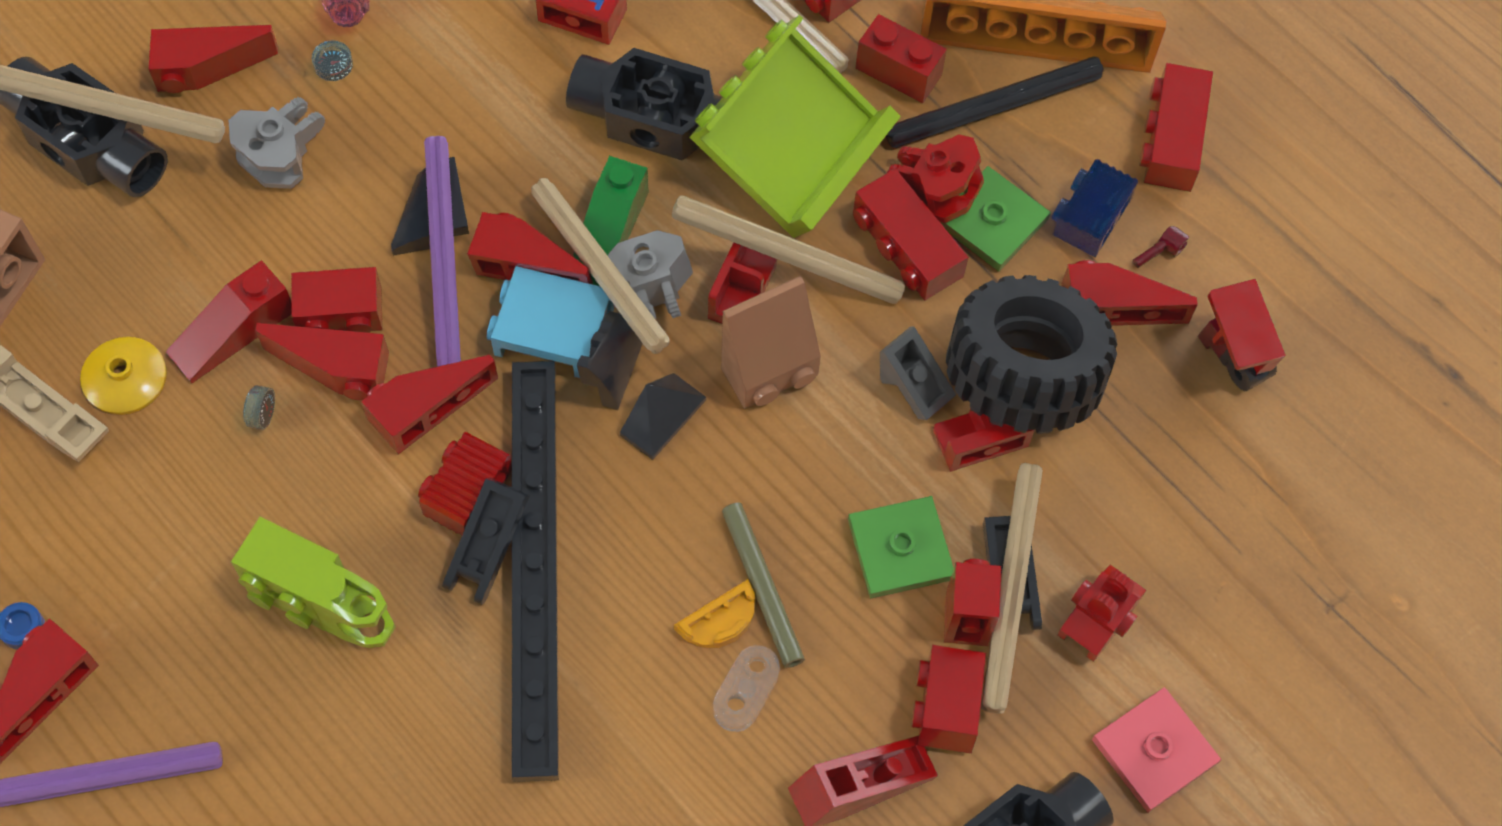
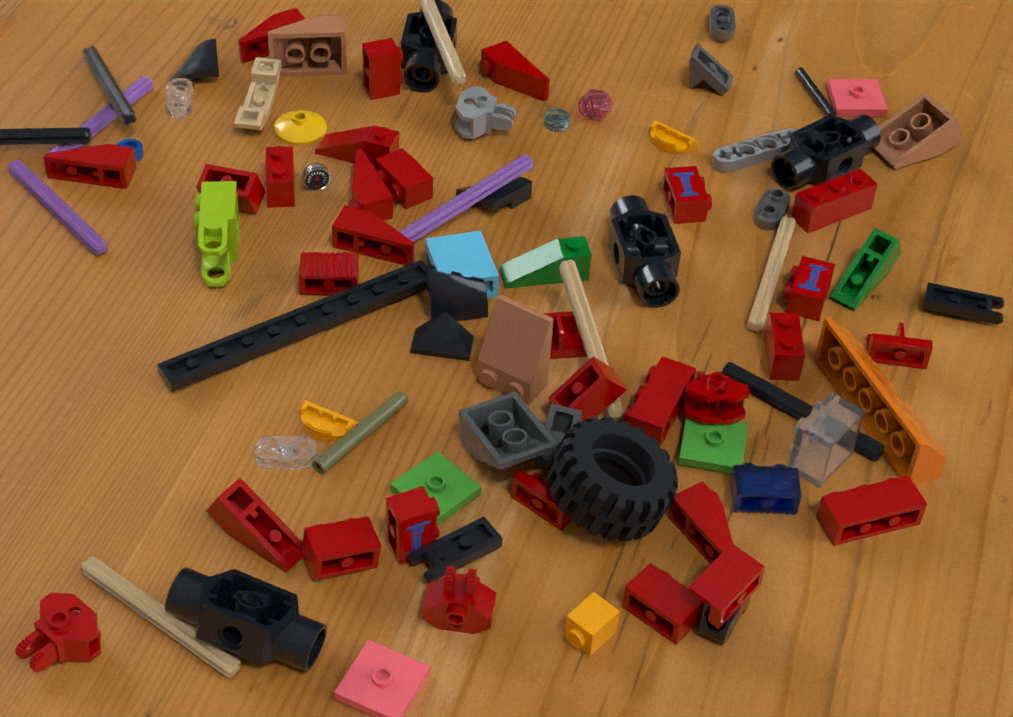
camera: 60 degrees right, 20 degrees down
black hinge [442,478,530,605] -> none
red slope [467,212,594,285] -> none
tan axle [531,178,669,354] -> none
light grey hinge [607,230,693,319] -> none
lime panel [689,15,901,238] -> none
tan axle [981,463,1043,714] -> none
dark red hand [1133,226,1189,268] -> none
none -> red brick [196,164,265,214]
none -> red brick [265,146,295,208]
none -> red brick [362,38,403,100]
none -> dark grey slope [459,391,559,470]
none -> red brick [548,357,627,421]
none -> light orange brick [564,592,620,656]
none -> red brick [622,563,704,645]
none -> clear piece [787,392,865,488]

